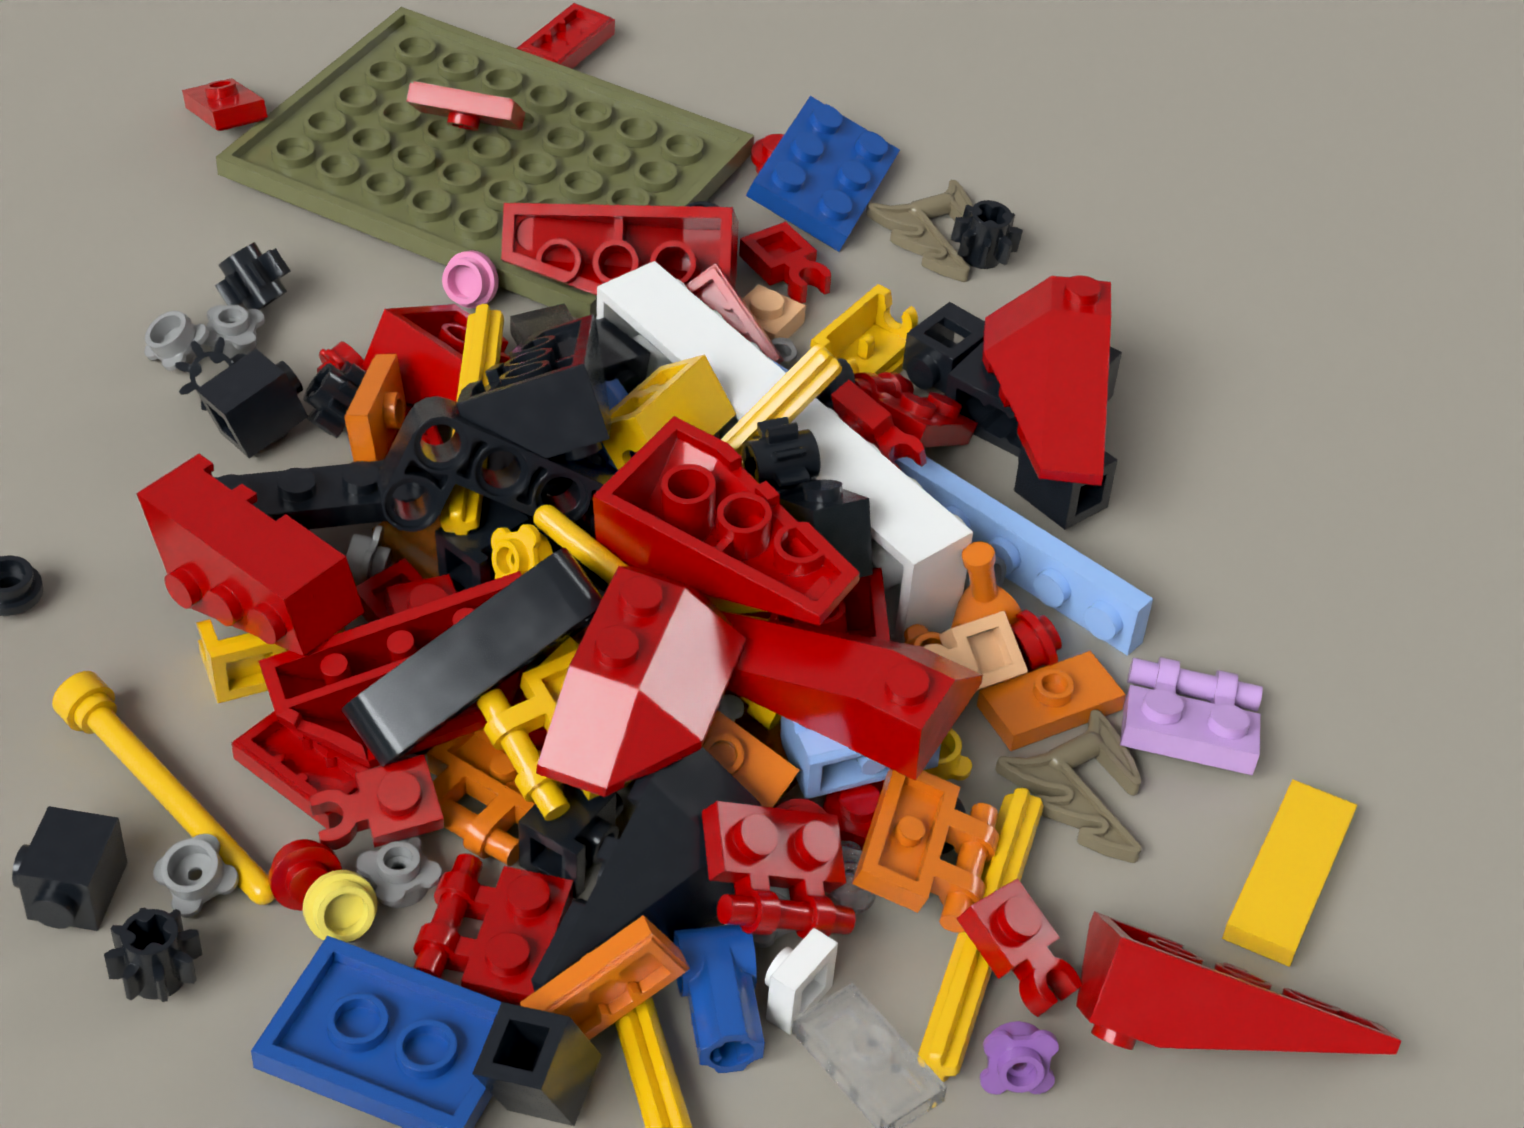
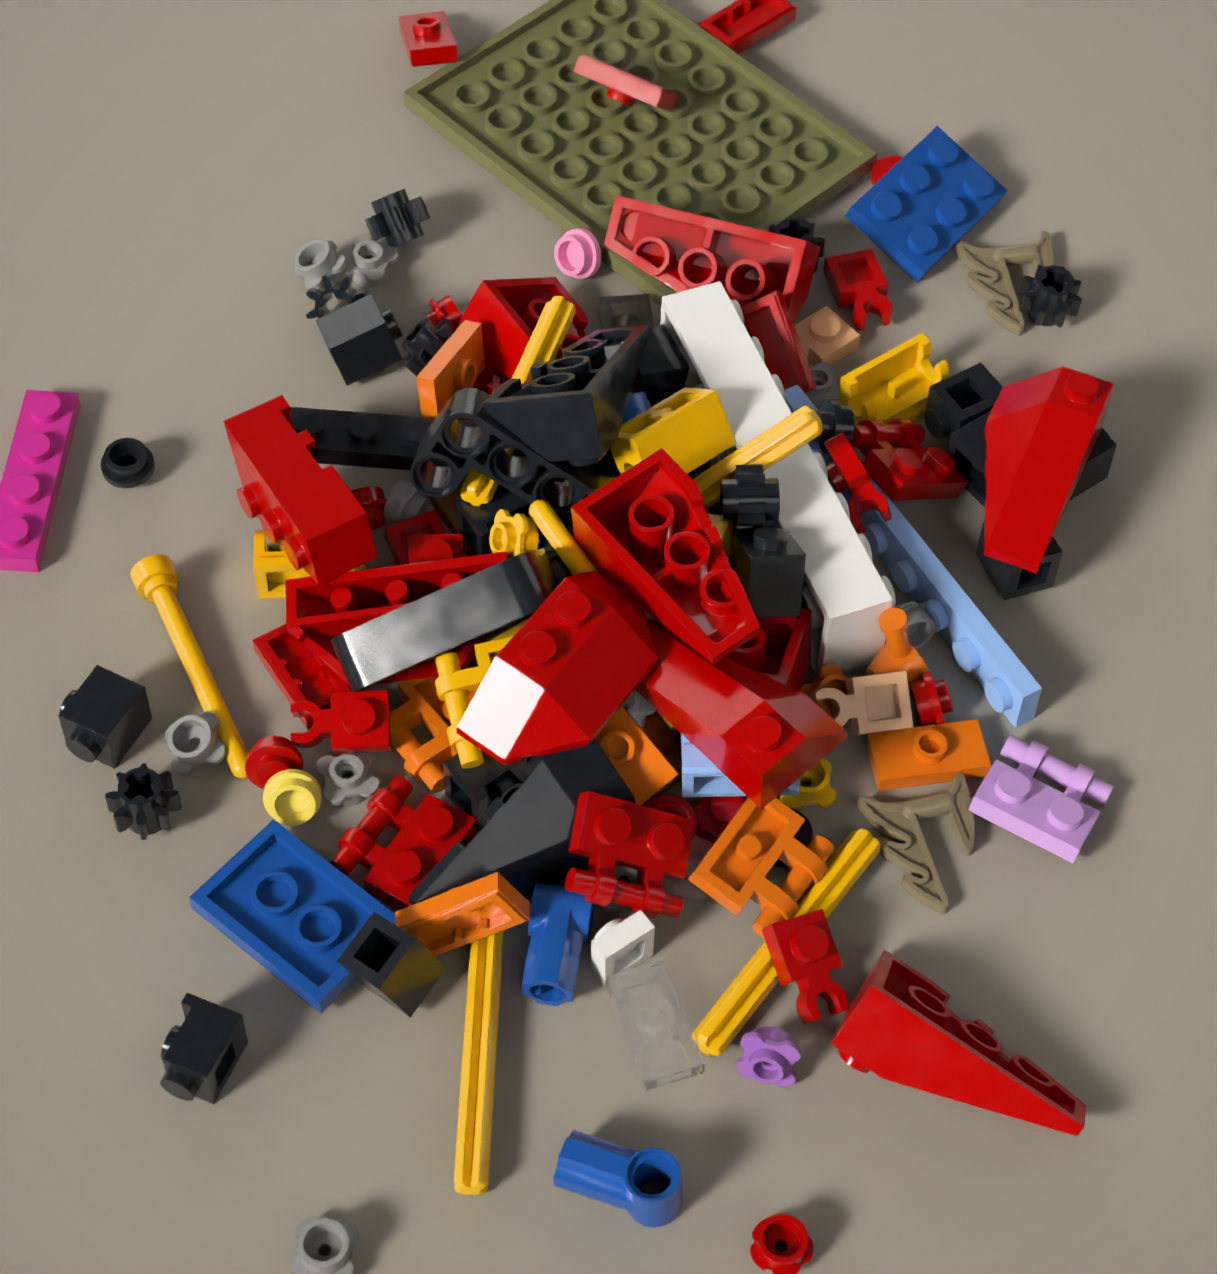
camera: 20 degrees right, 10 degrees up
yellow tile [1222,779,1357,967] -> none

